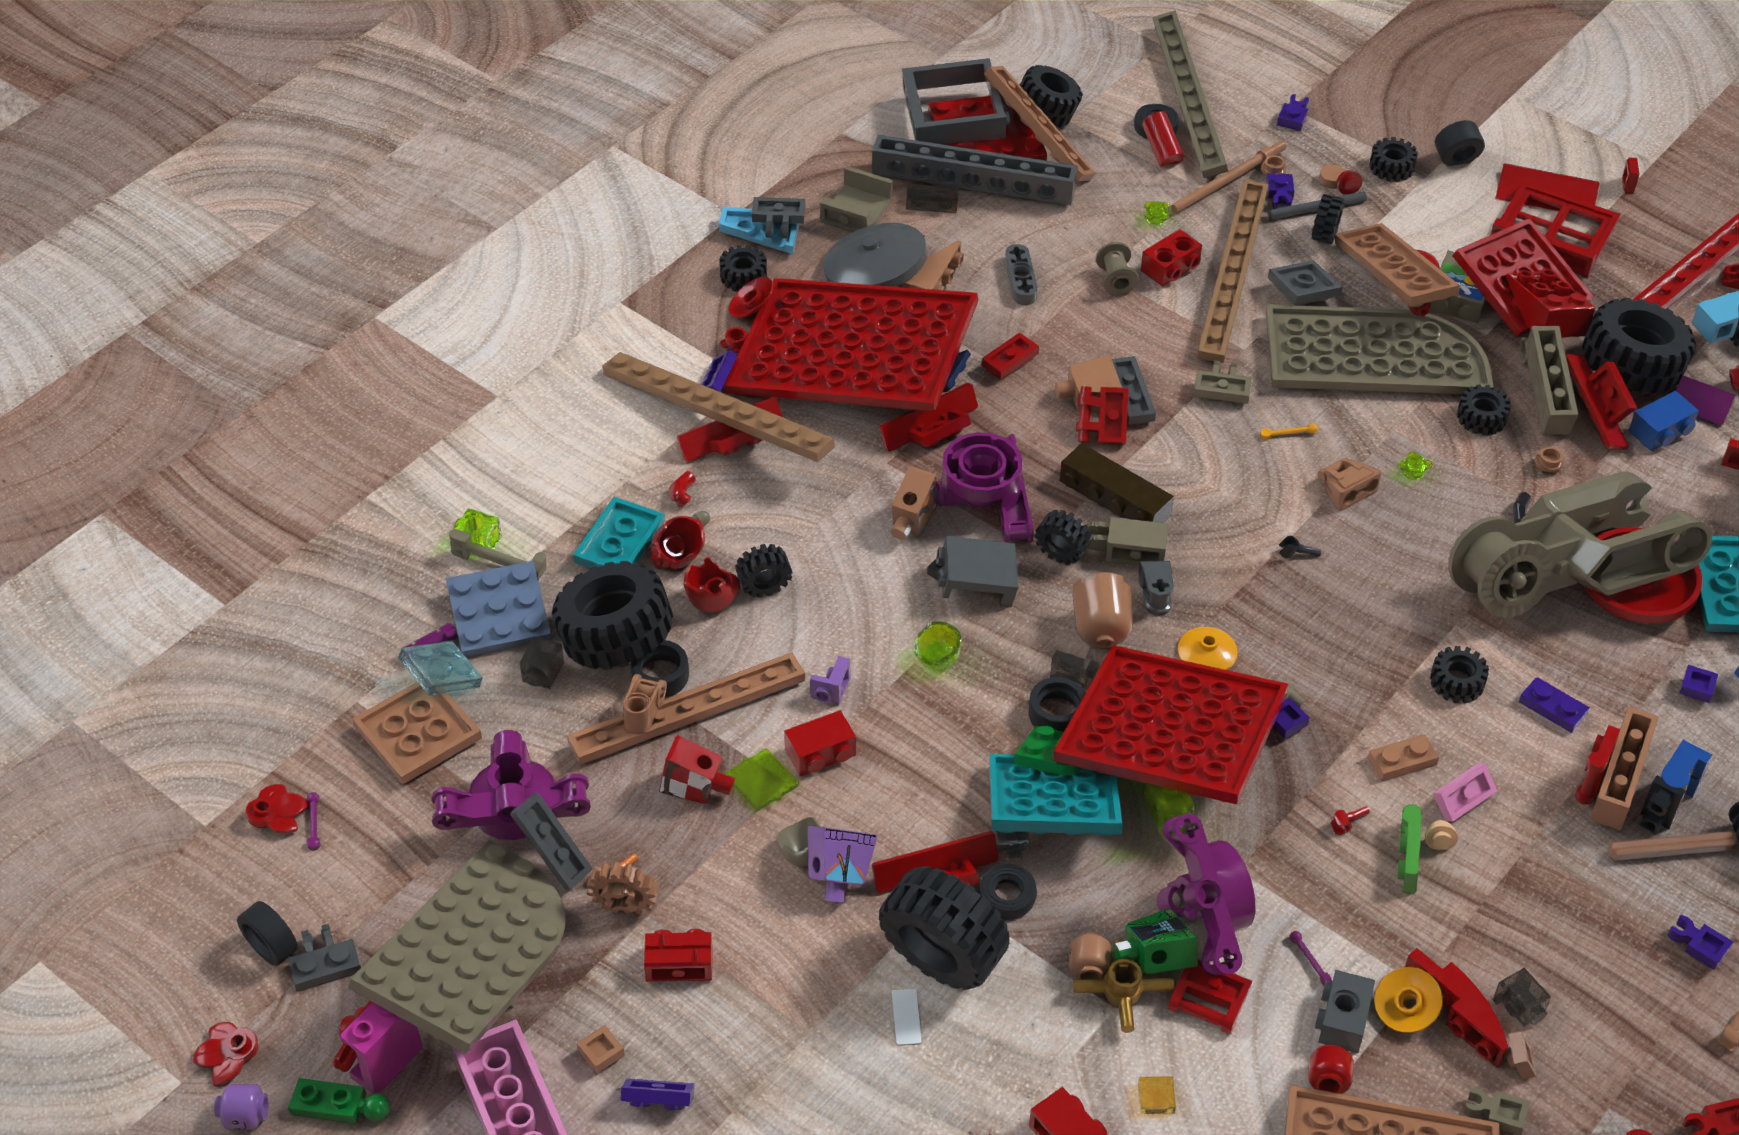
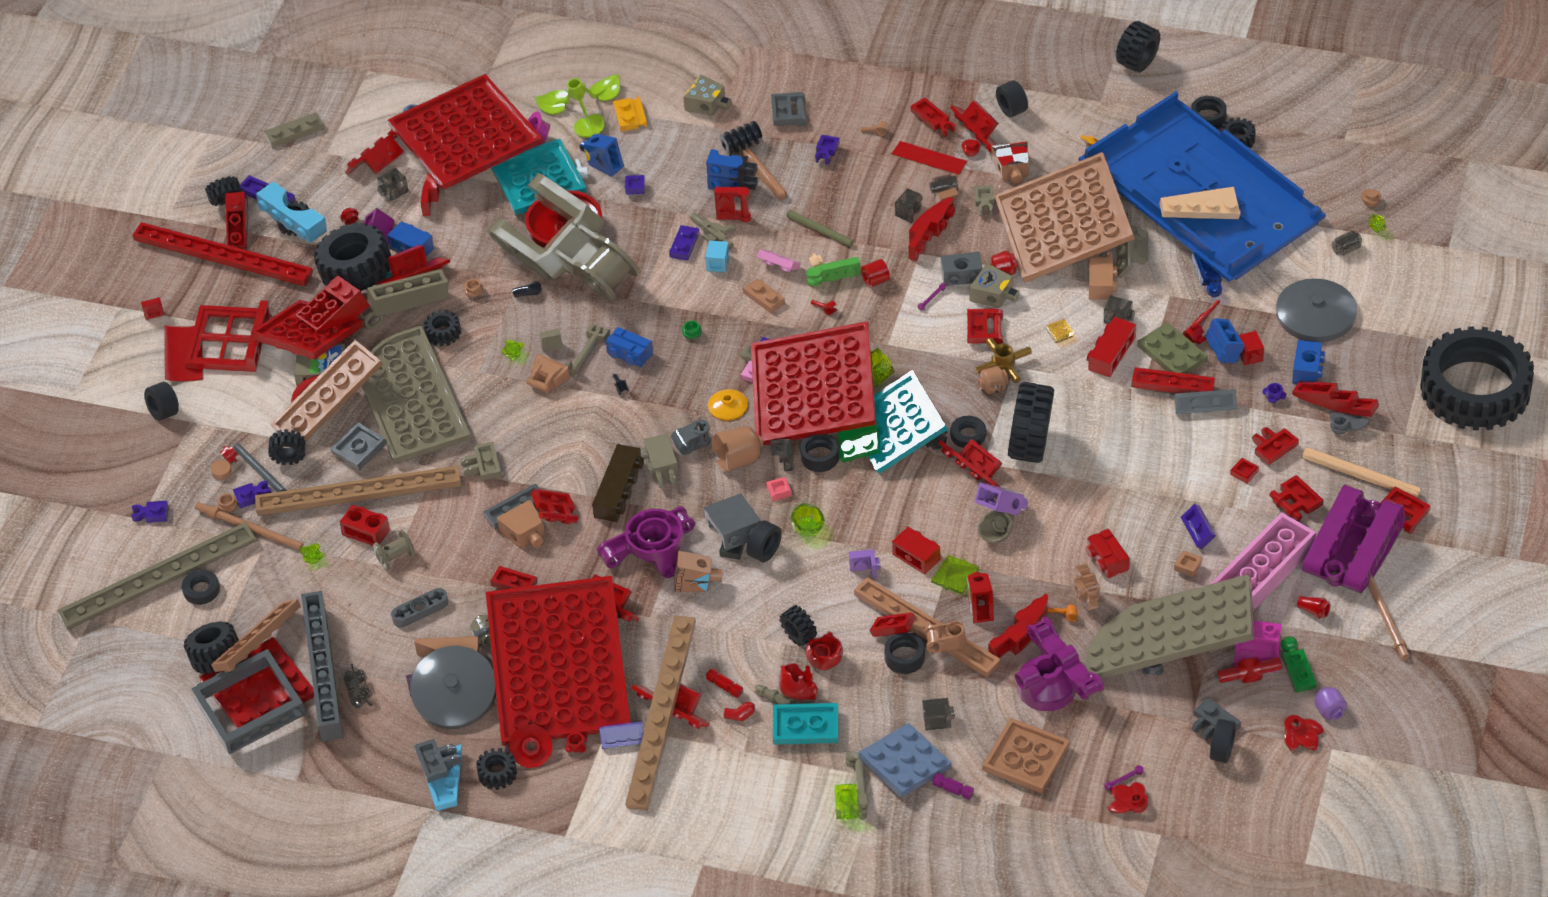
camera: 110 degrees left, 0 degrees up
clear light blue plate [398,641,483,695] -> none
dark grey plate [510,793,593,890] -> none
black tyre [552,561,673,670] -> none
dark tan panel [820,166,893,232] -> none
white sticker [892,989,922,1045] -> none
black tyre [1034,510,1091,565] -> none
green torso [1113,908,1198,974] -> none
red brick [1142,111,1185,167] -> none
magenta piece [1156,814,1256,976] -> none
light orange hinge [1260,423,1318,440] -> none
black tyre [1369,137,1418,182] -> none
light orange dish [1374,967,1443,1033] -> none
black tyre [1430,646,1489,703] -> none
nougat brick [1590,706,1659,831] -> none
none -> dark tan tile [540,329,562,352]
none -> dark tan hinge [565,324,610,377]
none -> blue brick [606,327,653,368]
none -> green plate [682,320,702,339]
none -> dark tan piece [690,213,736,249]
none -> medium azure brick [705,241,729,272]
none -> red axle [706,668,743,698]
none -> black tyre [746,520,782,563]
none -> coral tile [766,477,792,501]
none -> olive bar [786,210,854,247]
none -> red piece [861,259,890,288]
none -> red plate [869,612,916,637]
none -> red sticker [891,141,967,175]
none -> clear smoke brick [929,174,959,196]
none -> dark tan torso [969,263,1020,308]
none -> red slope [988,594,1048,658]

